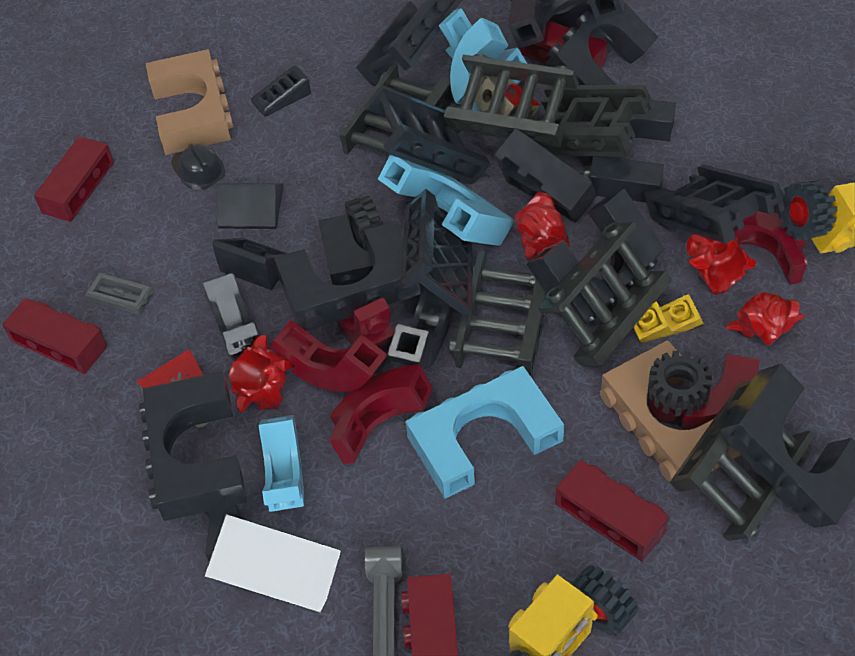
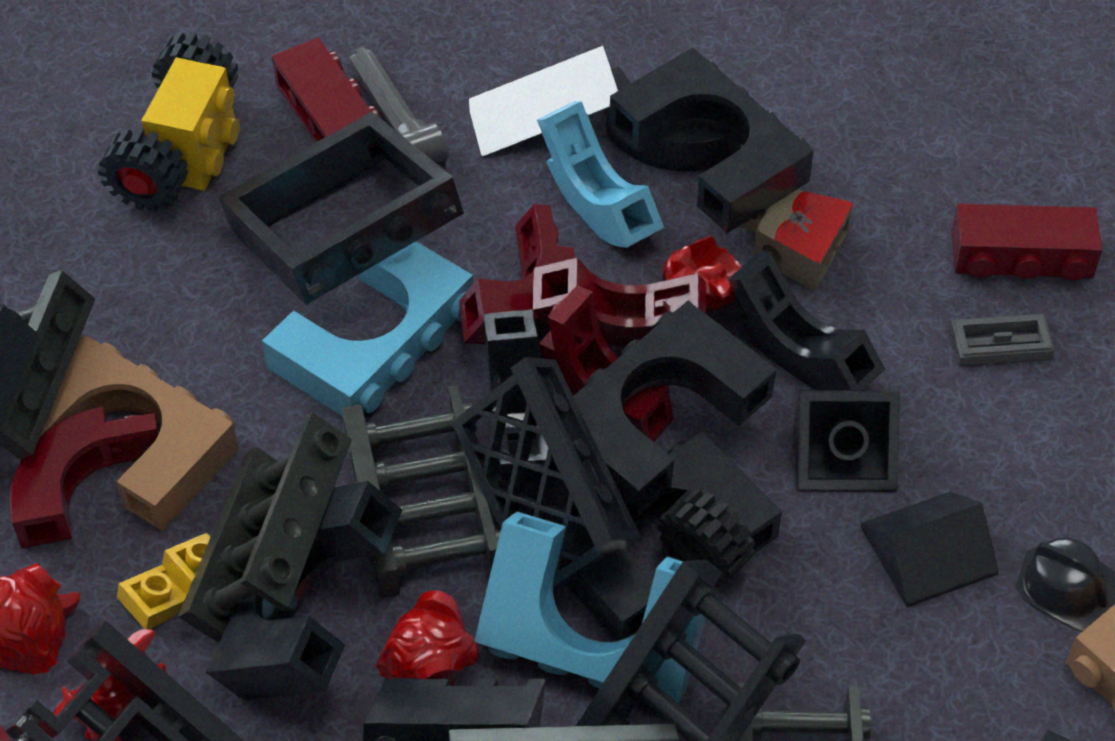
camera: 150 degrees right, 0 degrees up
dark red brick [555,459,669,562] -> none
black tyre [648,350,712,416] -> none
none -> black window [218,112,464,305]

